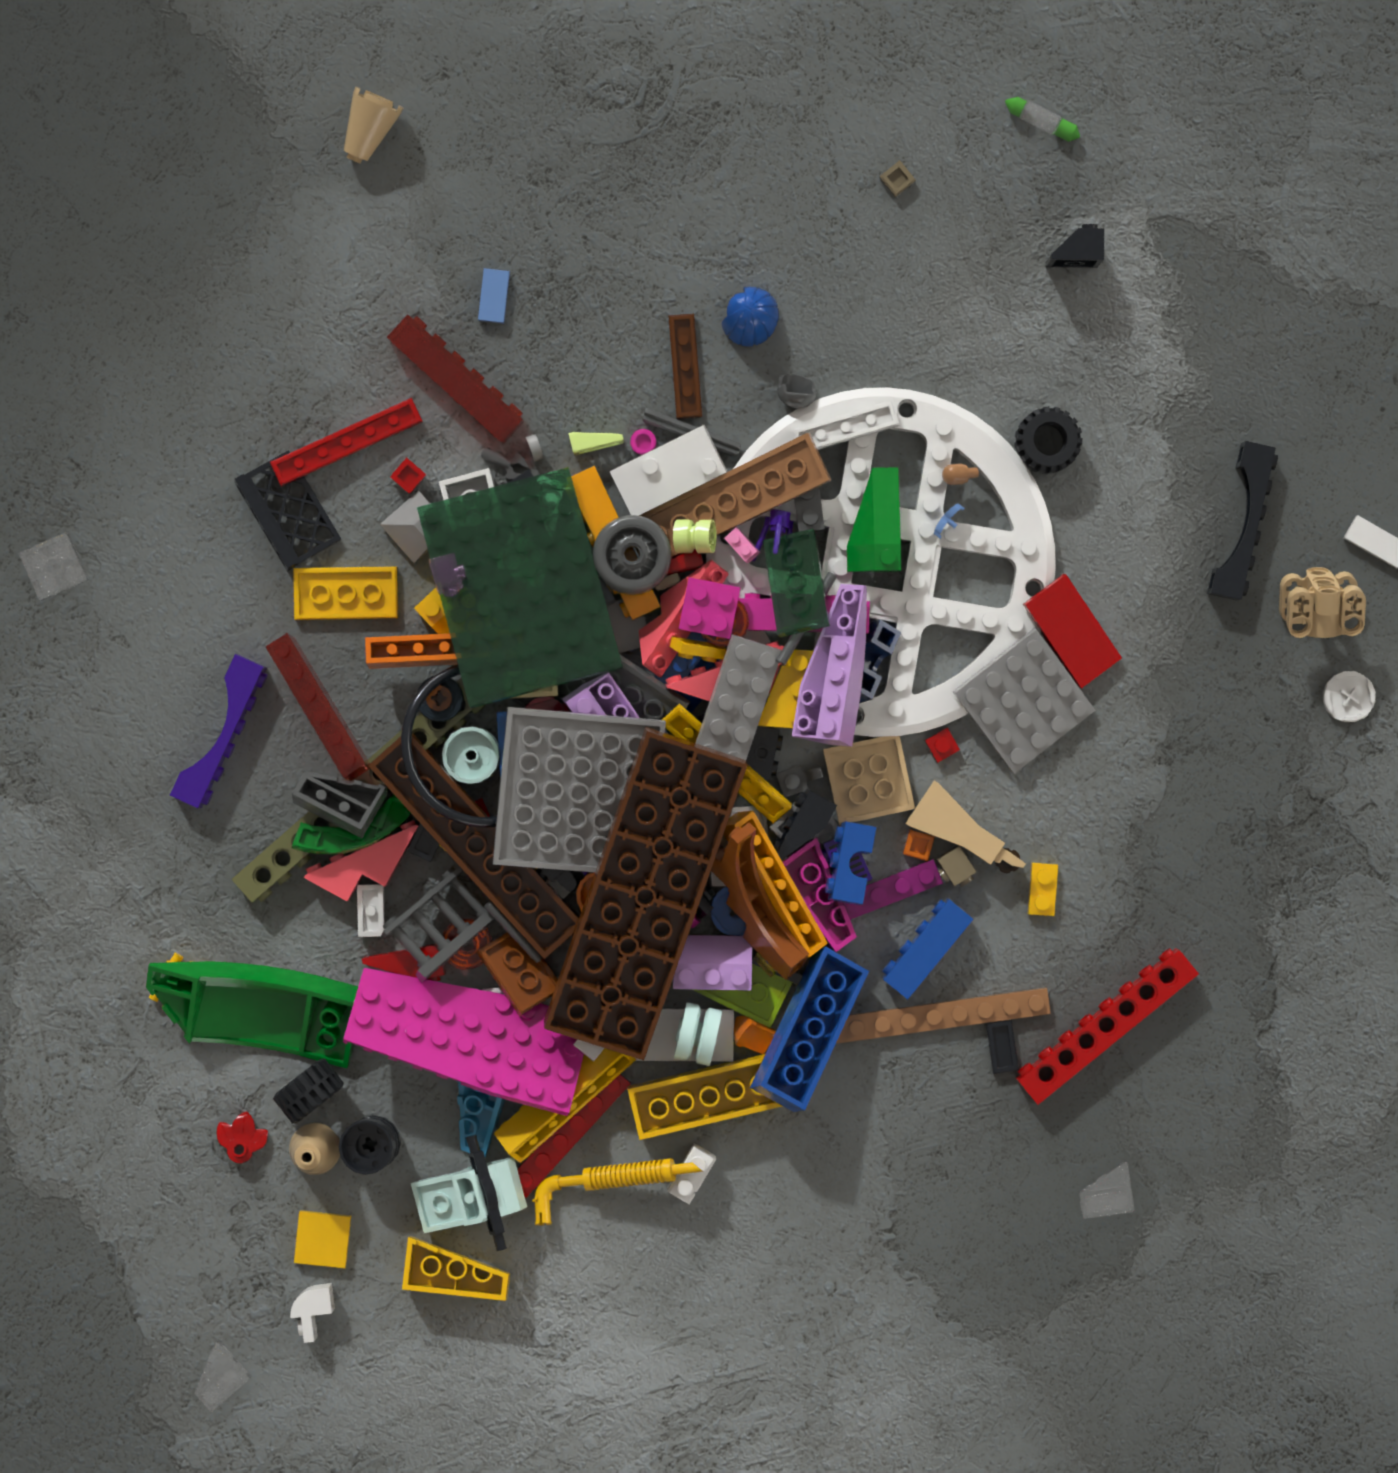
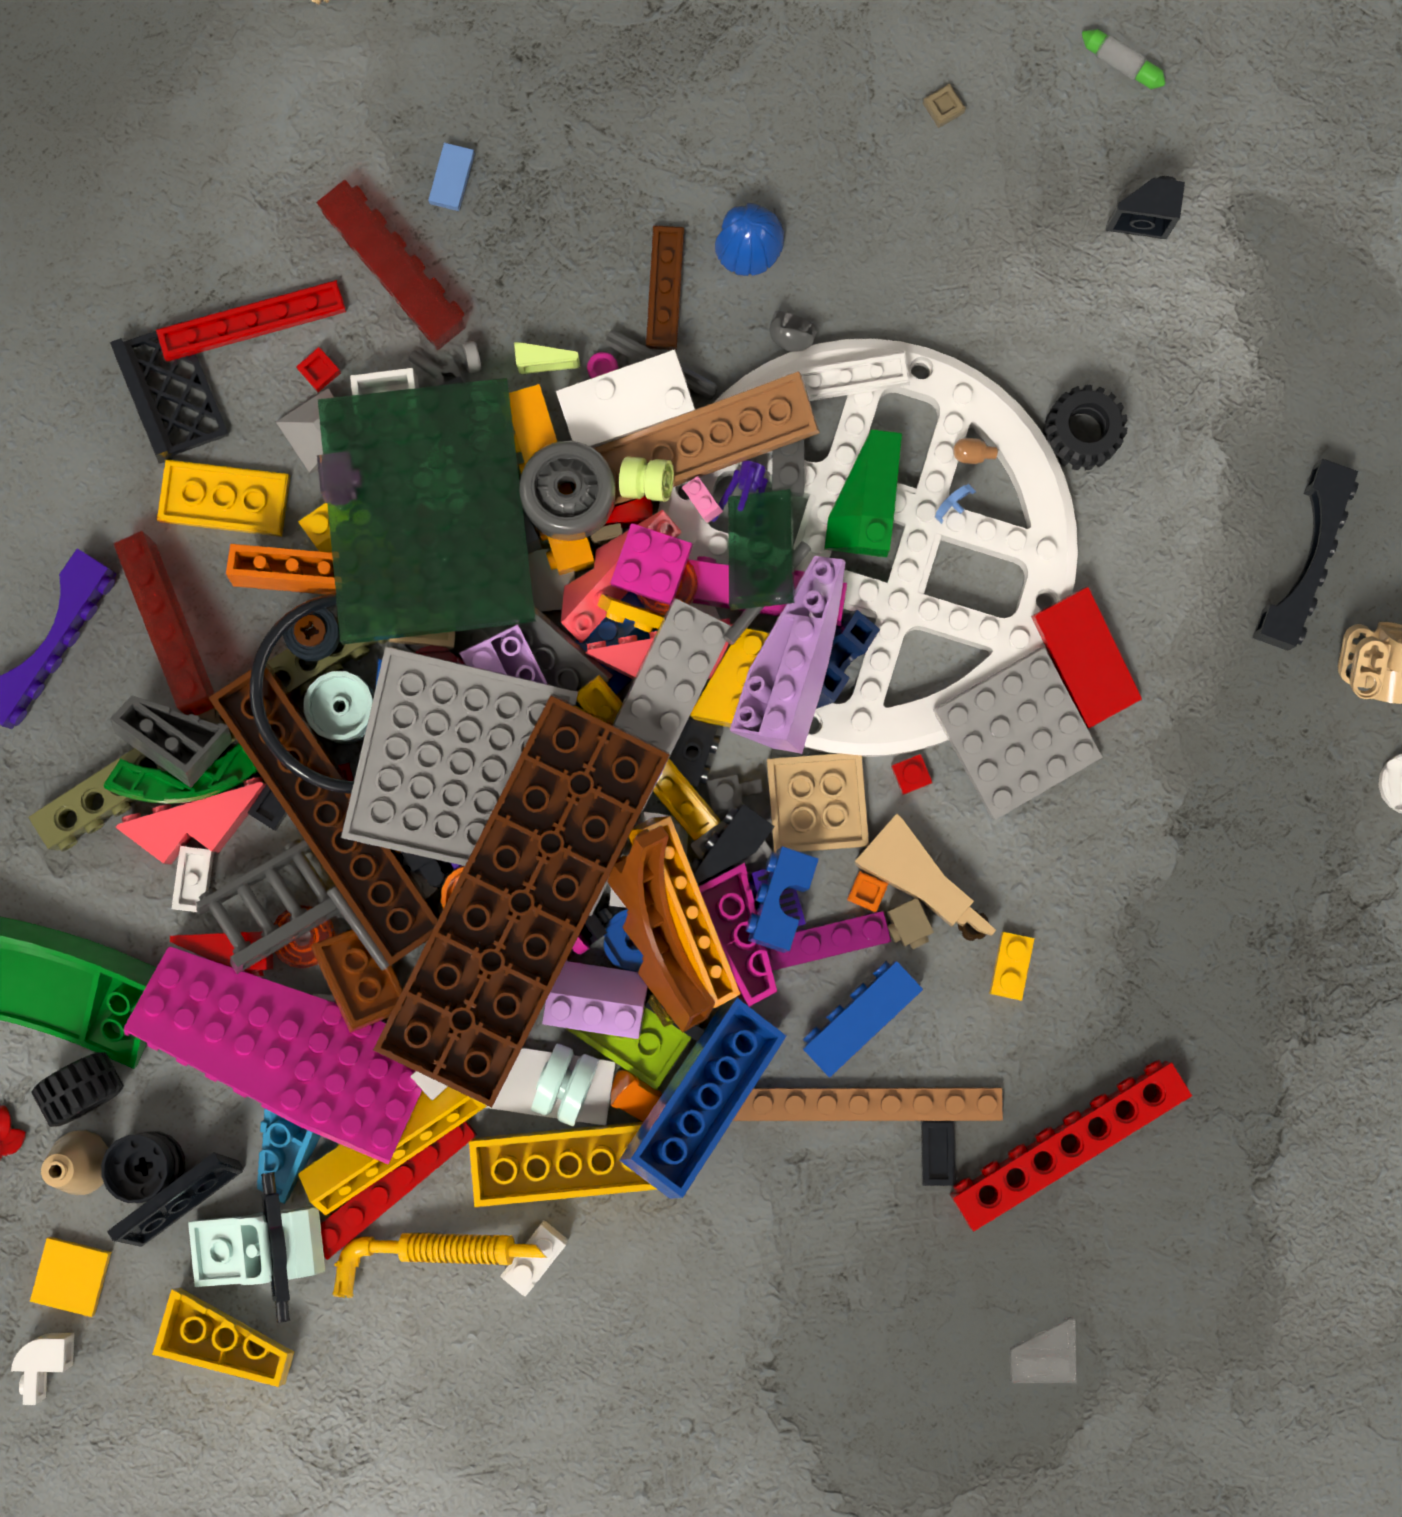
camera: 10 degrees right, 5 degrees down
none -> black tile [107,1152,244,1247]

